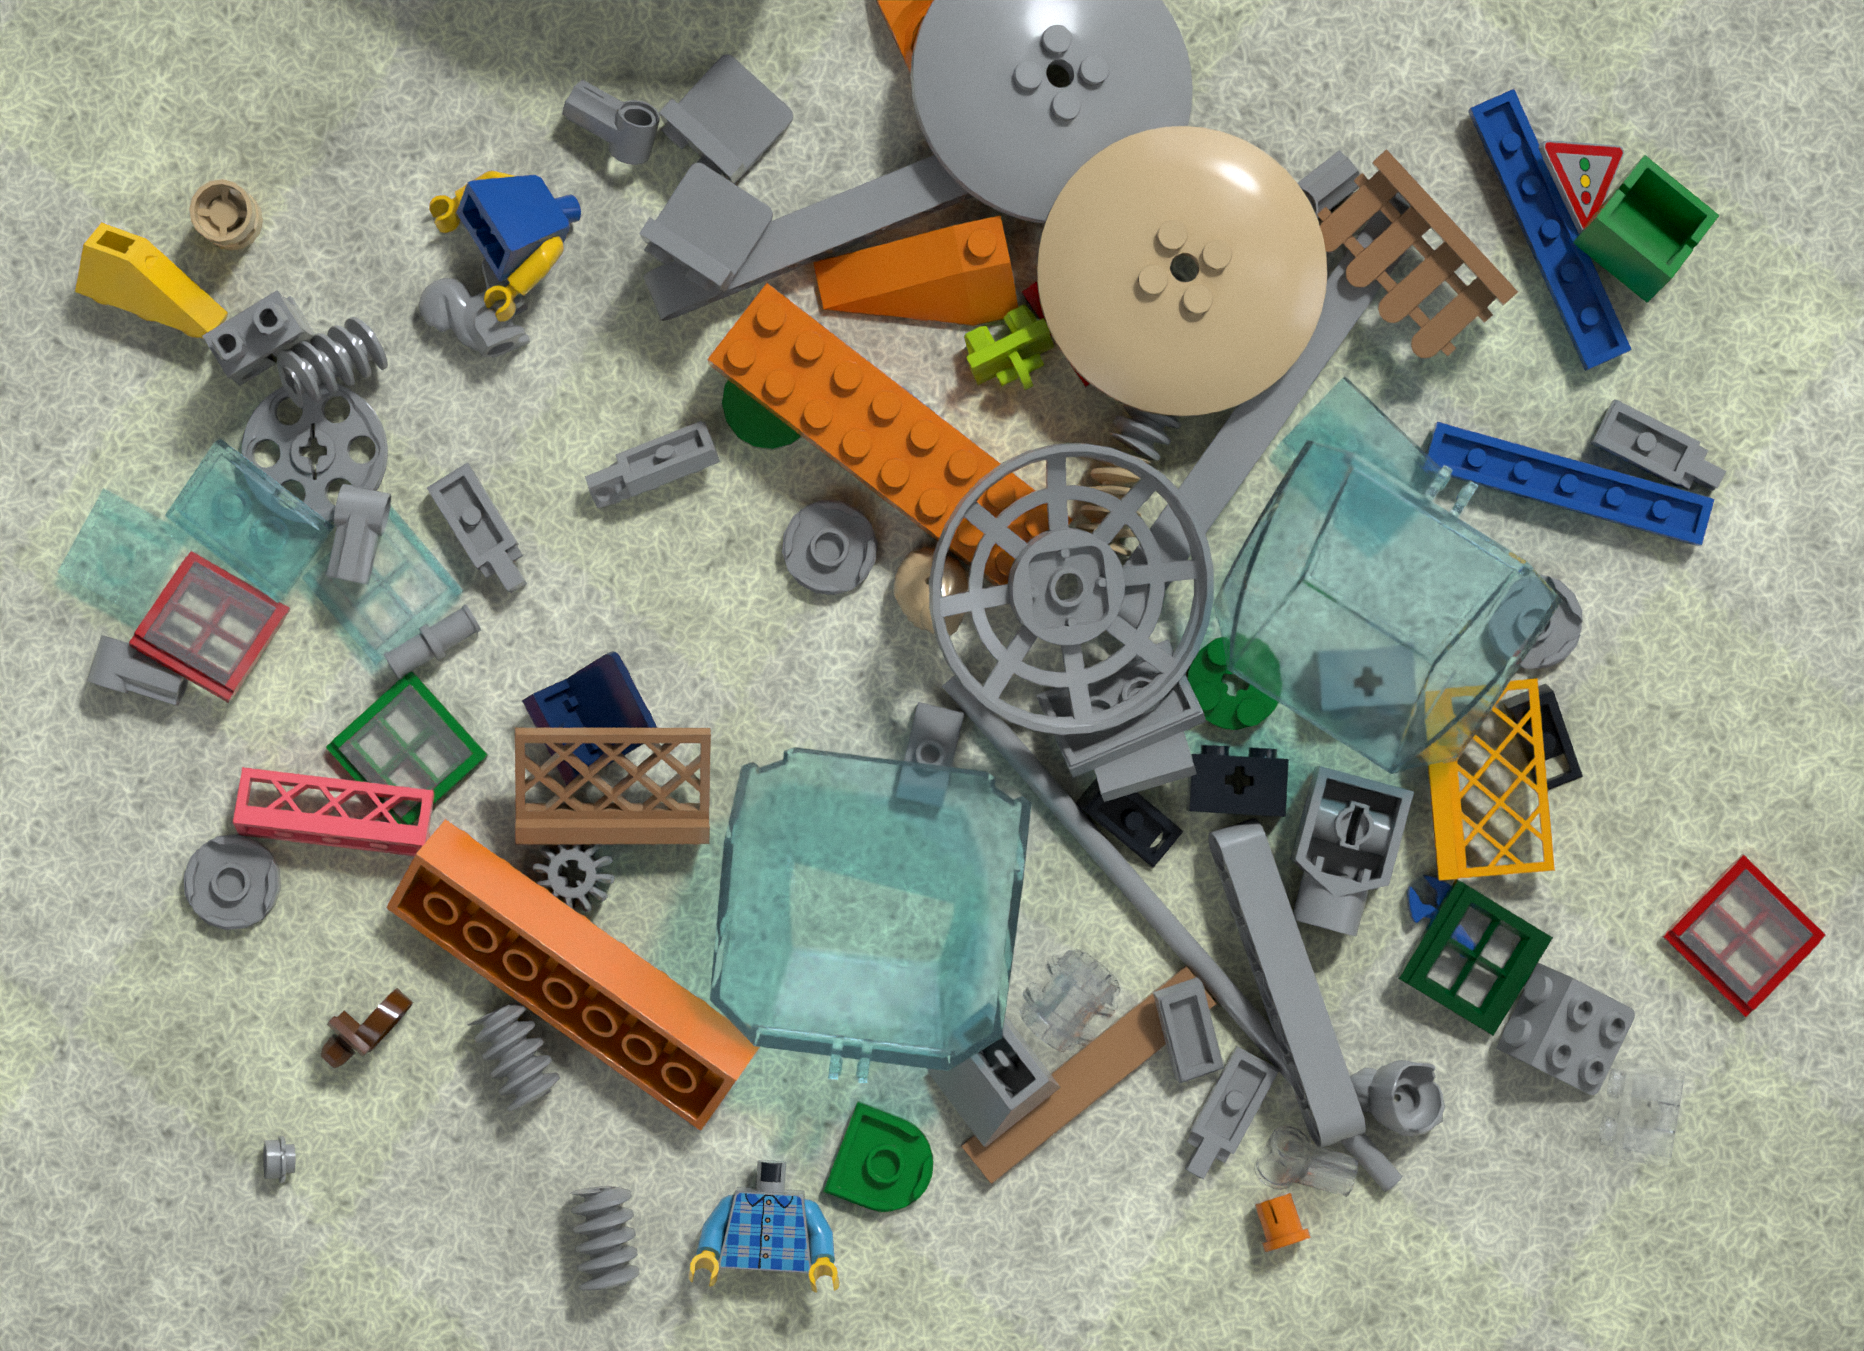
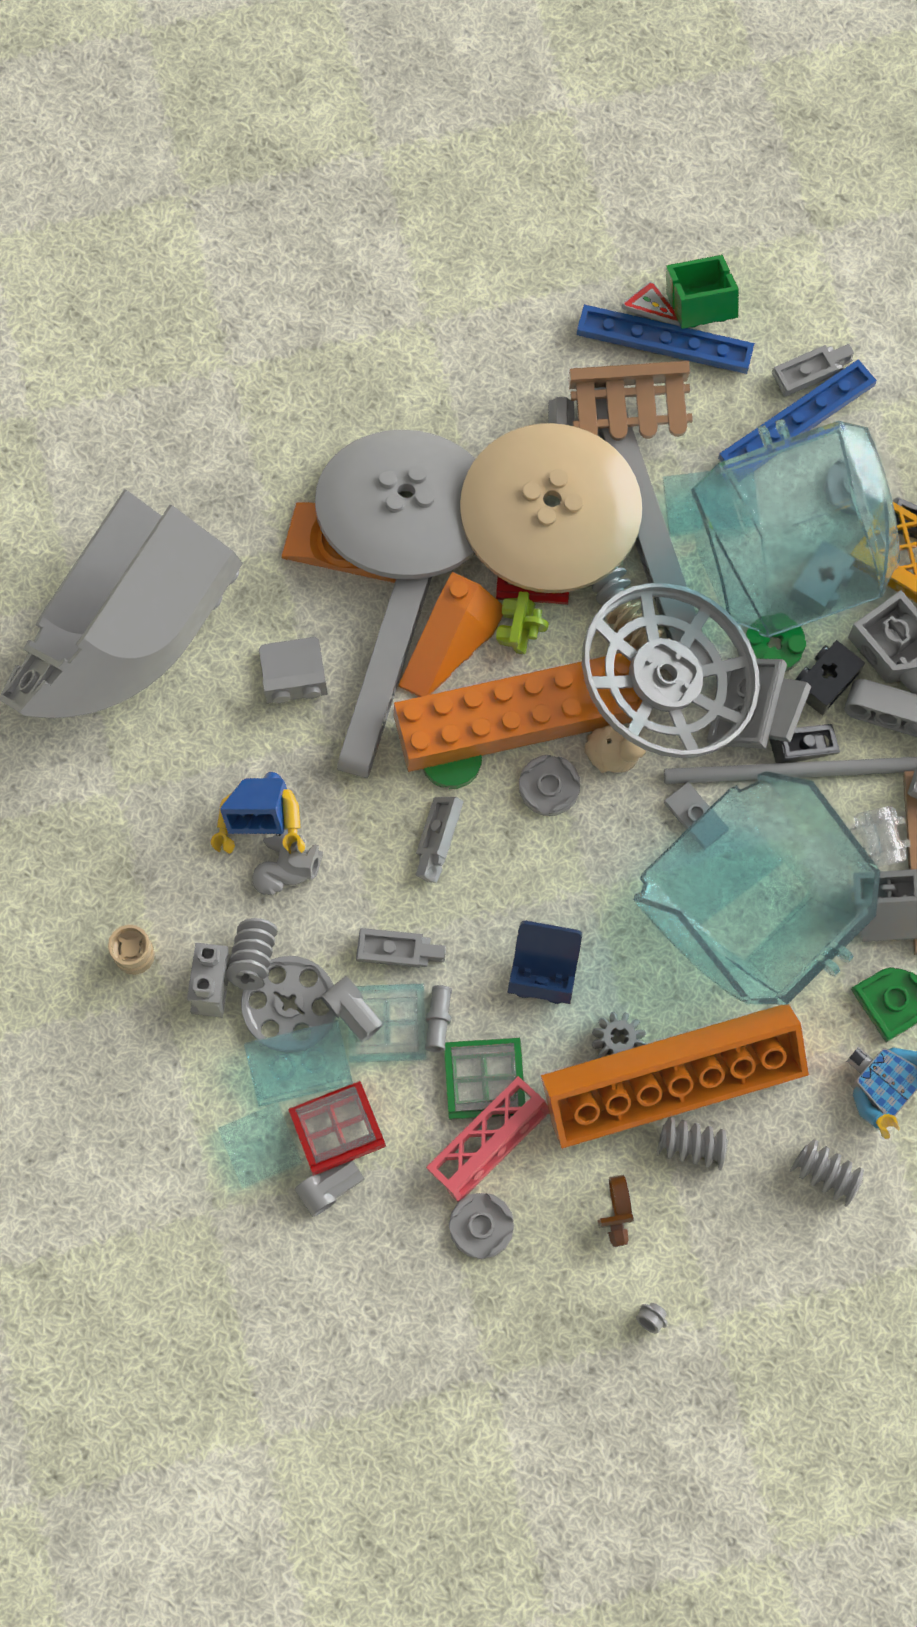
camera: 50 degrees left, 15 degrees down
yellow slope [75,222,228,339] -> none
medium nougat fence [515,728,711,844] -> none
light grey piece [562,80,660,165] -> none
light grey bracket [639,163,773,293] -> none

